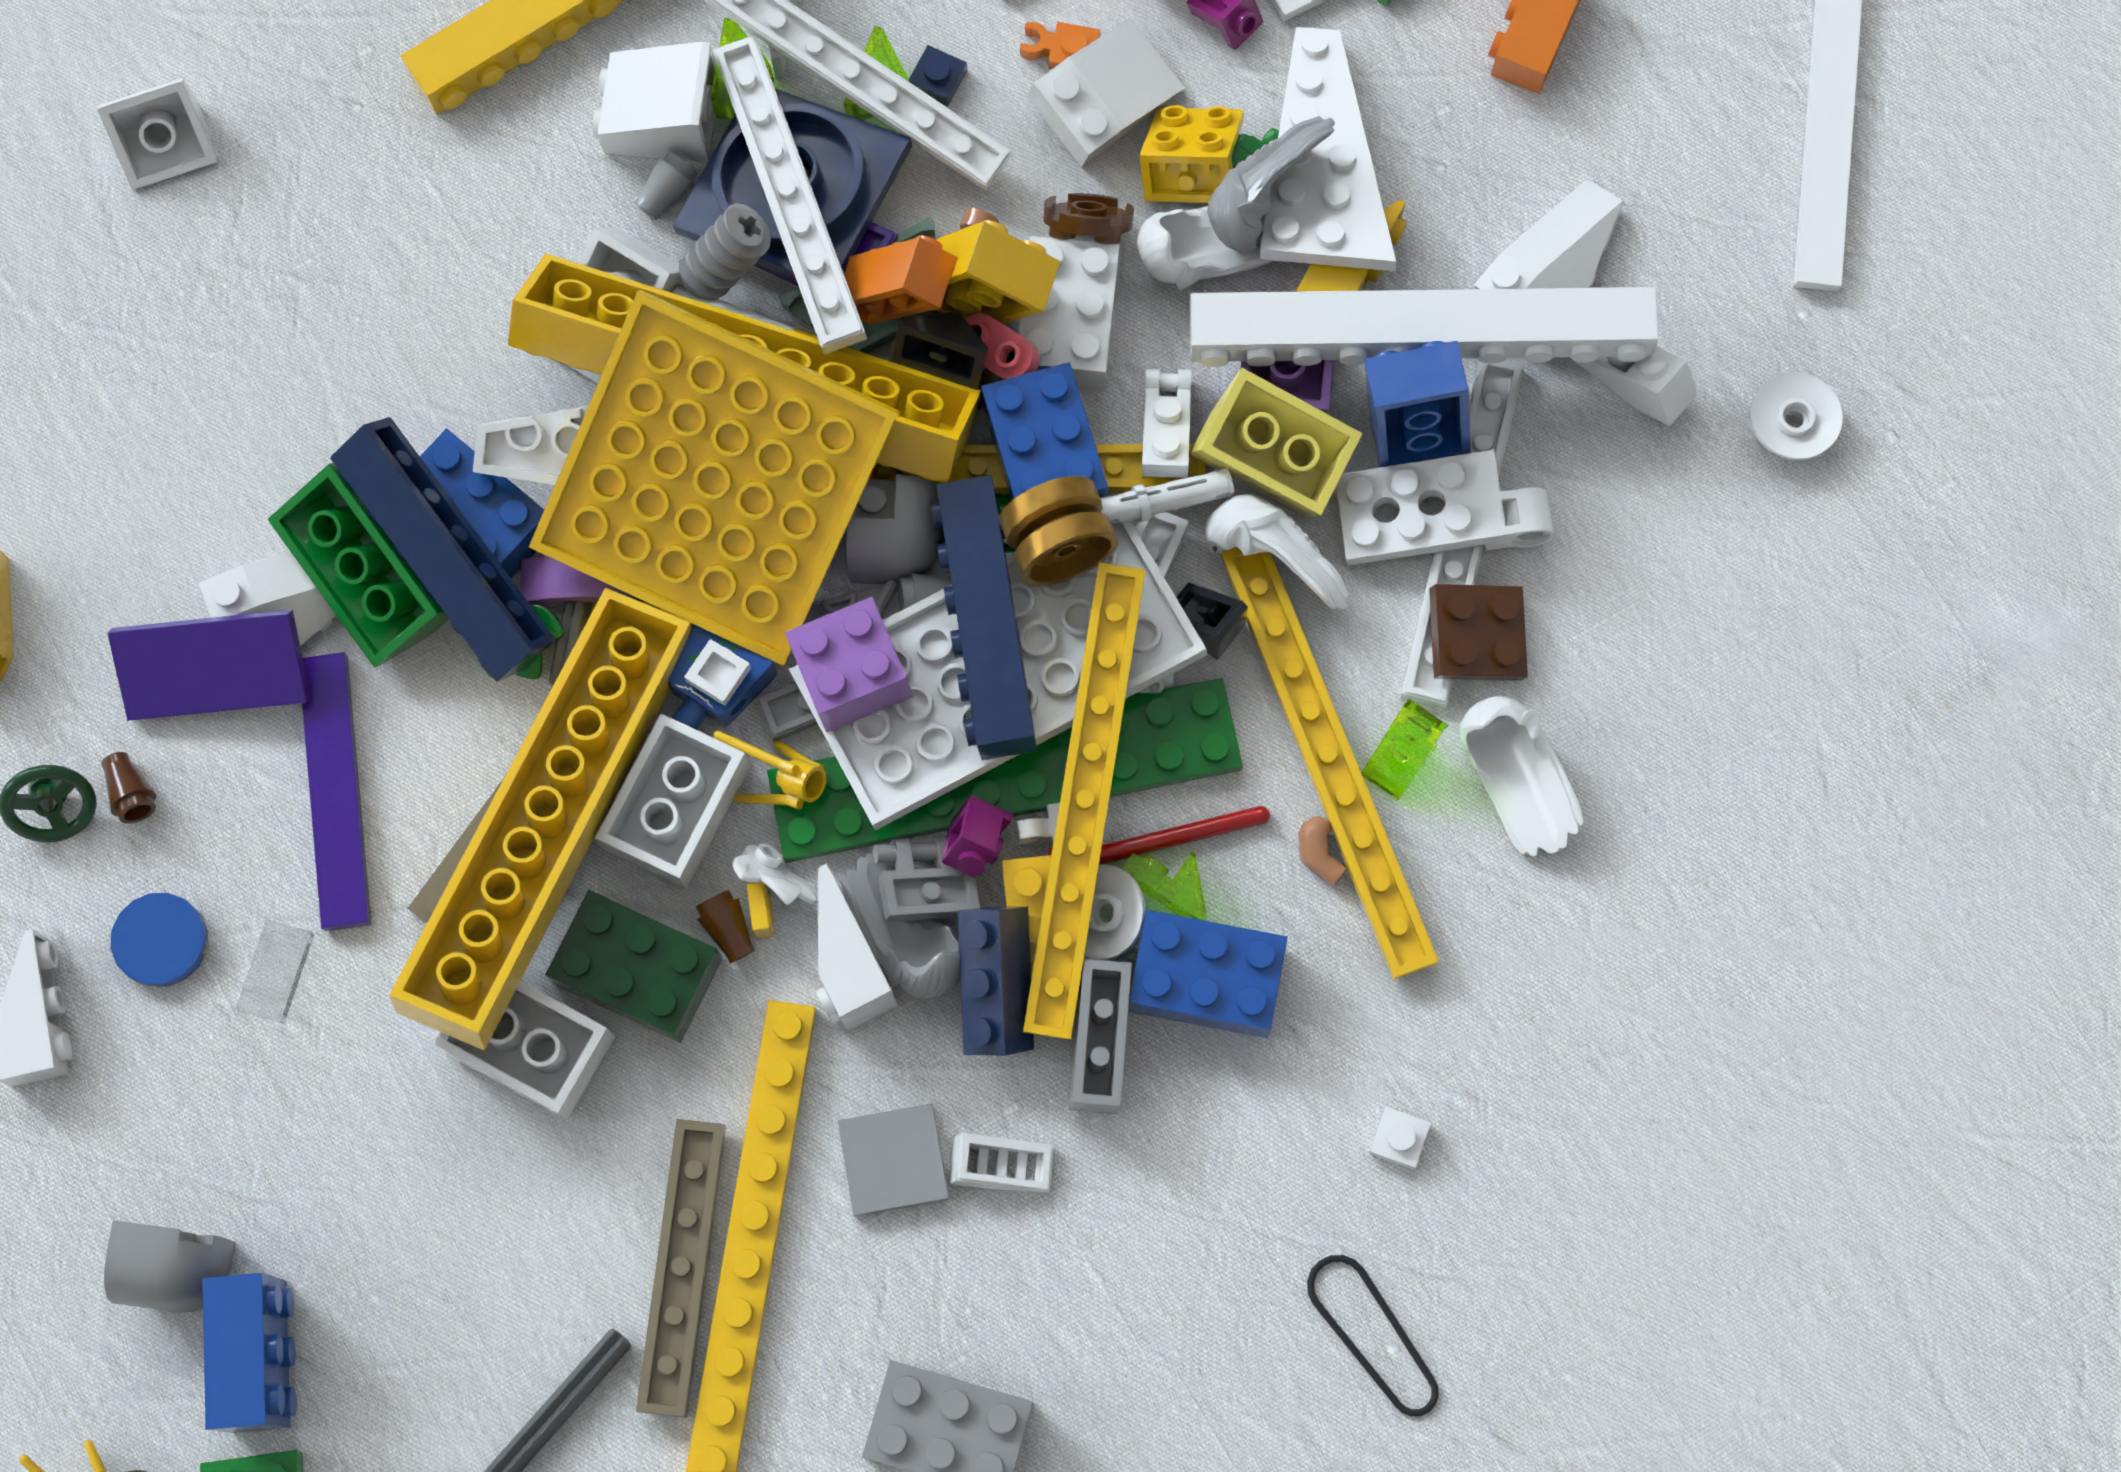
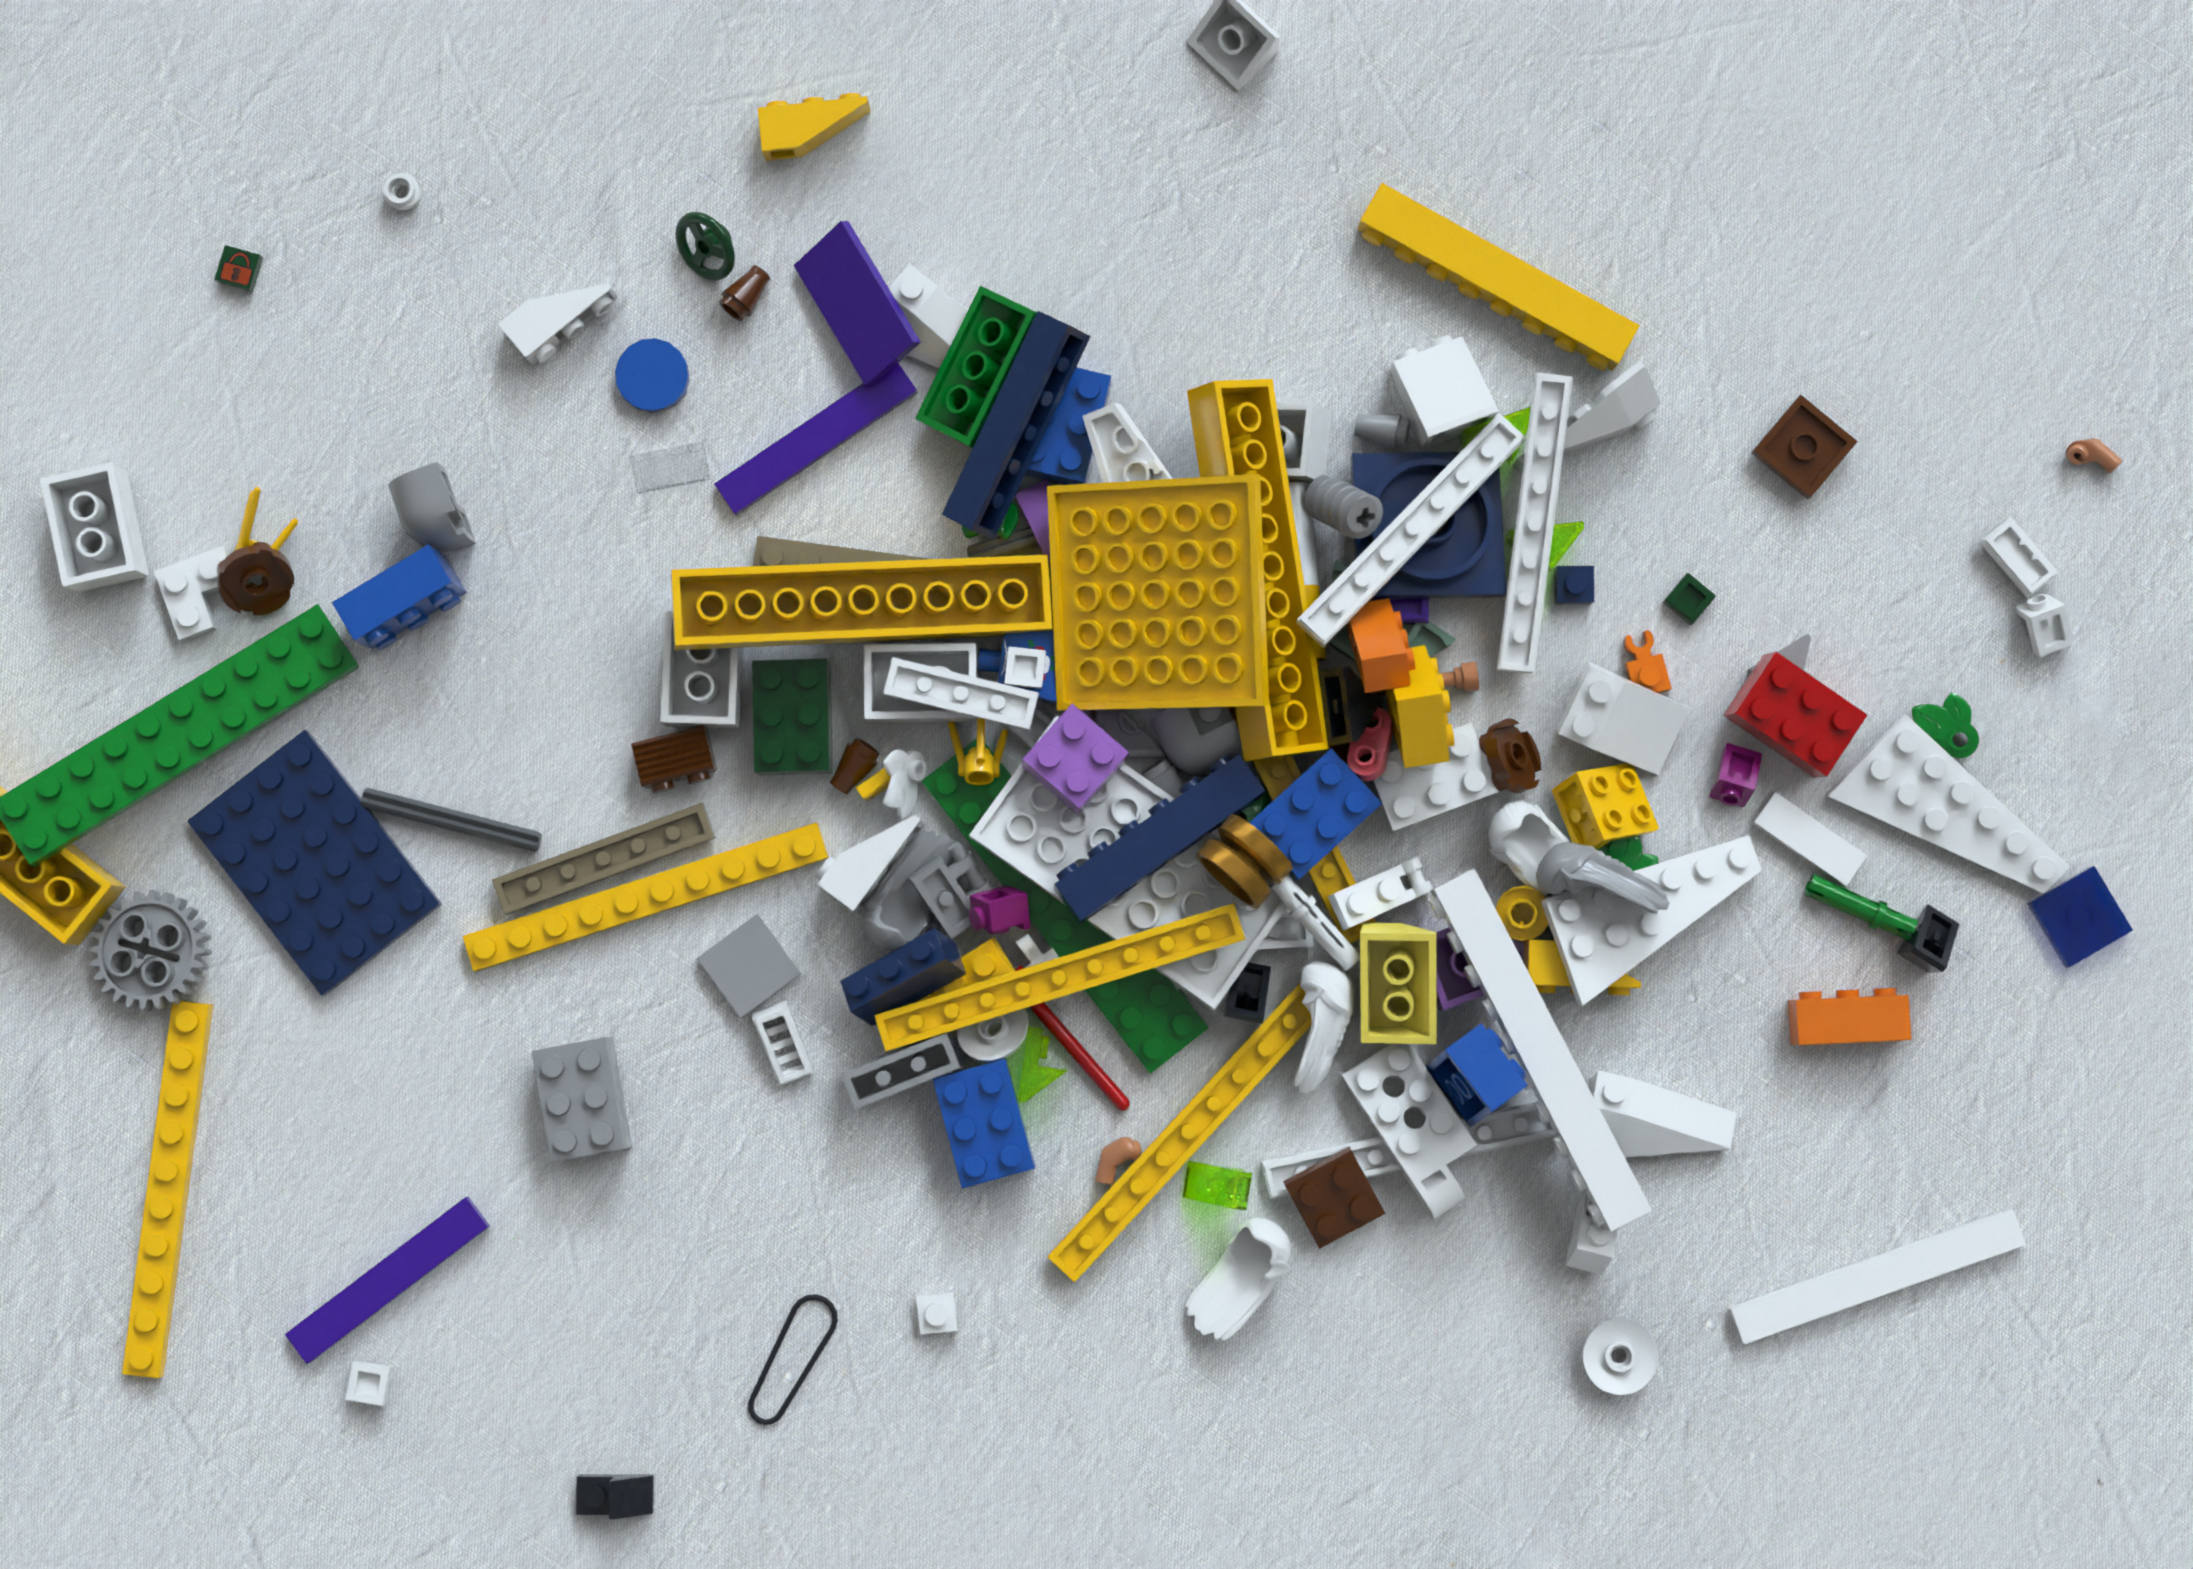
camera: 65 degrees right, 10 degrees up
none -> reddish brown brick [631,725,718,793]
none -> white plate [883,657,1039,730]
none -> yellow plate [1496,885,1549,941]

